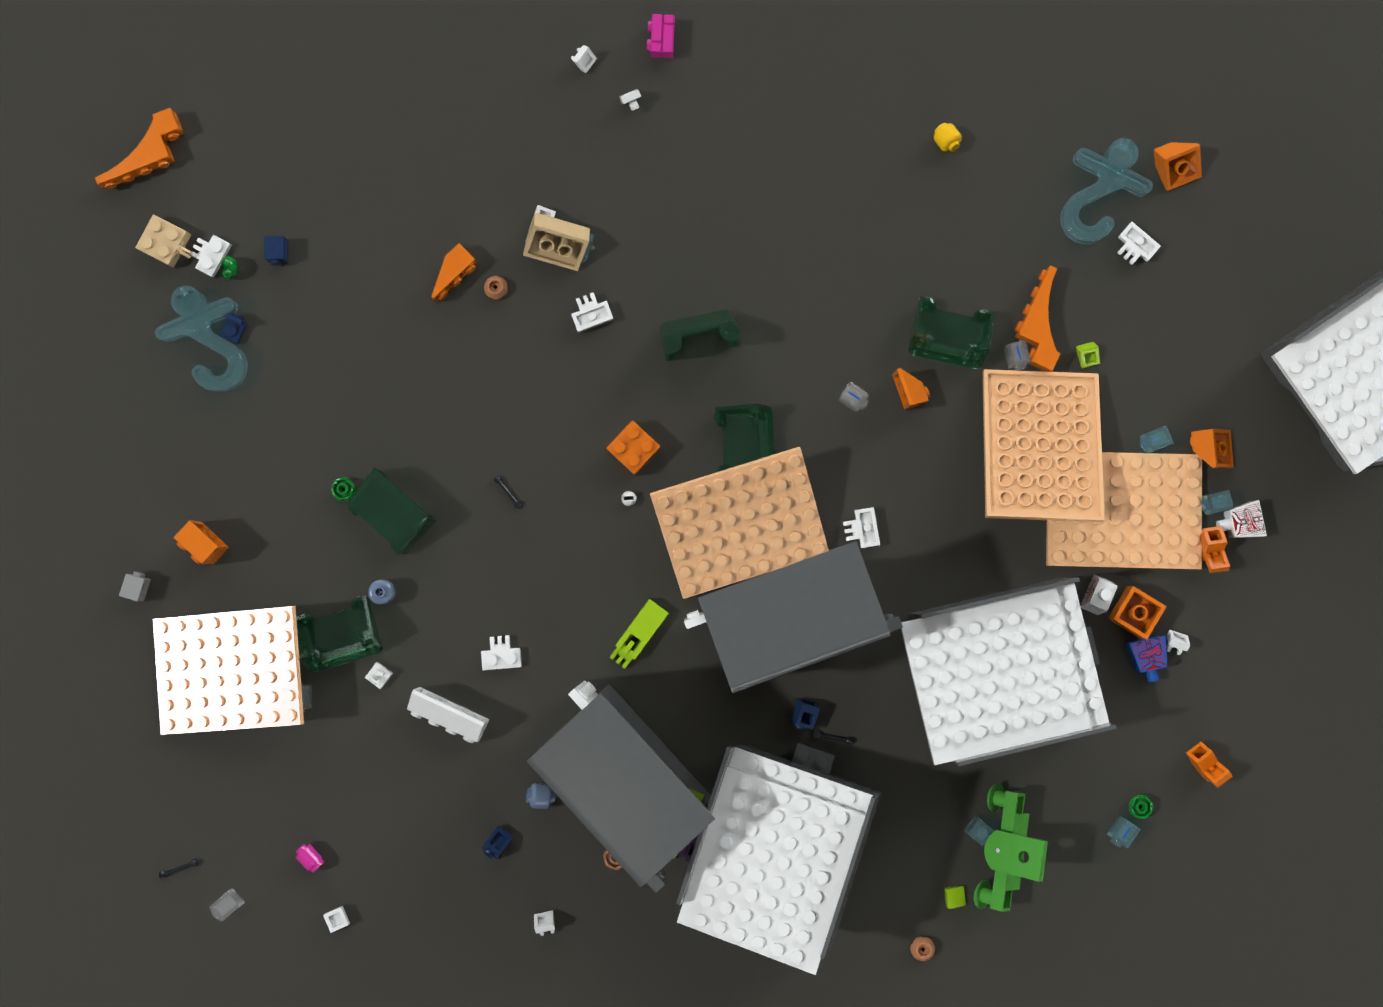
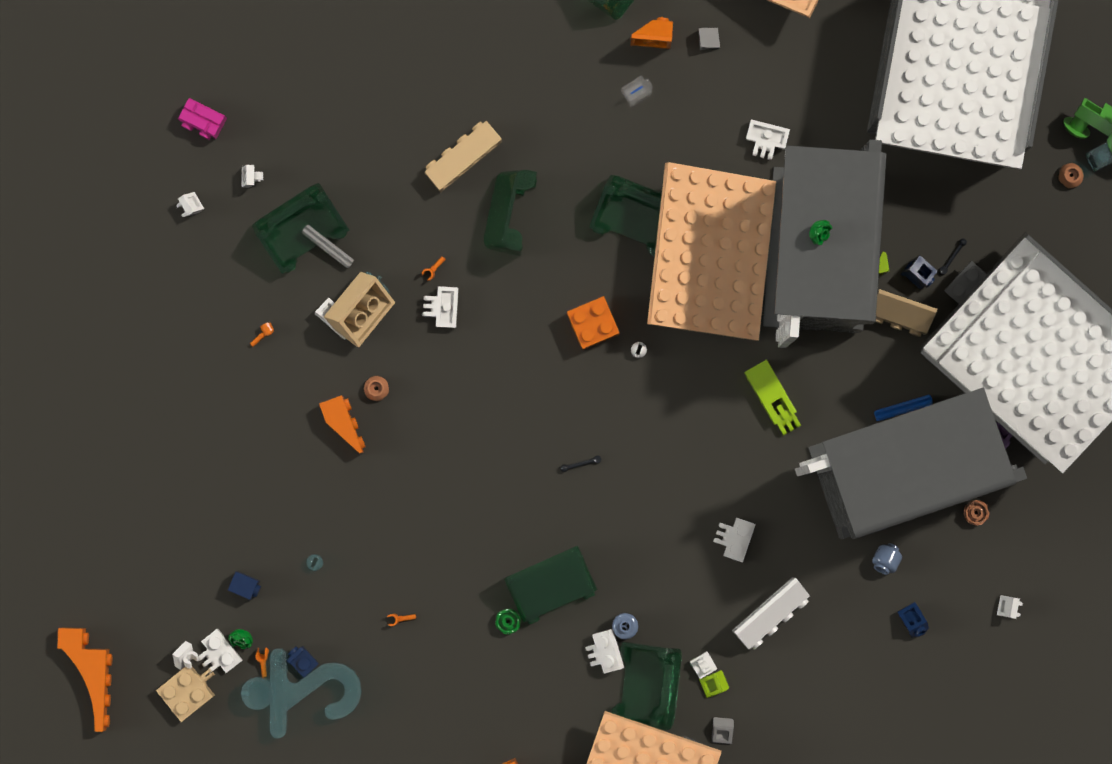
camera: 65 degrees left, 0 degrees up
none -> white tile [172,641,199,670]
none -> orange hand [250,323,274,347]
none -> clear green windscreen [252,183,350,274]
none -> orange hand [255,647,269,677]
none -> light grey axle [302,225,354,268]
none -> clear light blue hinge [307,554,323,571]
none -> orange hand [387,614,416,626]
none -> orange hand [422,256,446,280]
none -> tan brick [425,121,502,193]
none -> white hinge [585,629,624,674]
none -> light grey slope [698,28,720,50]
none -> lime slope [699,670,729,698]
none -> light grey slope [711,717,734,744]
none -> green plate [809,220,832,245]
none -> blue axle [874,395,933,421]
none -> tan slope [876,289,937,337]
none -> lime slope [879,252,889,275]
none -> nougat plate [1058,163,1084,188]

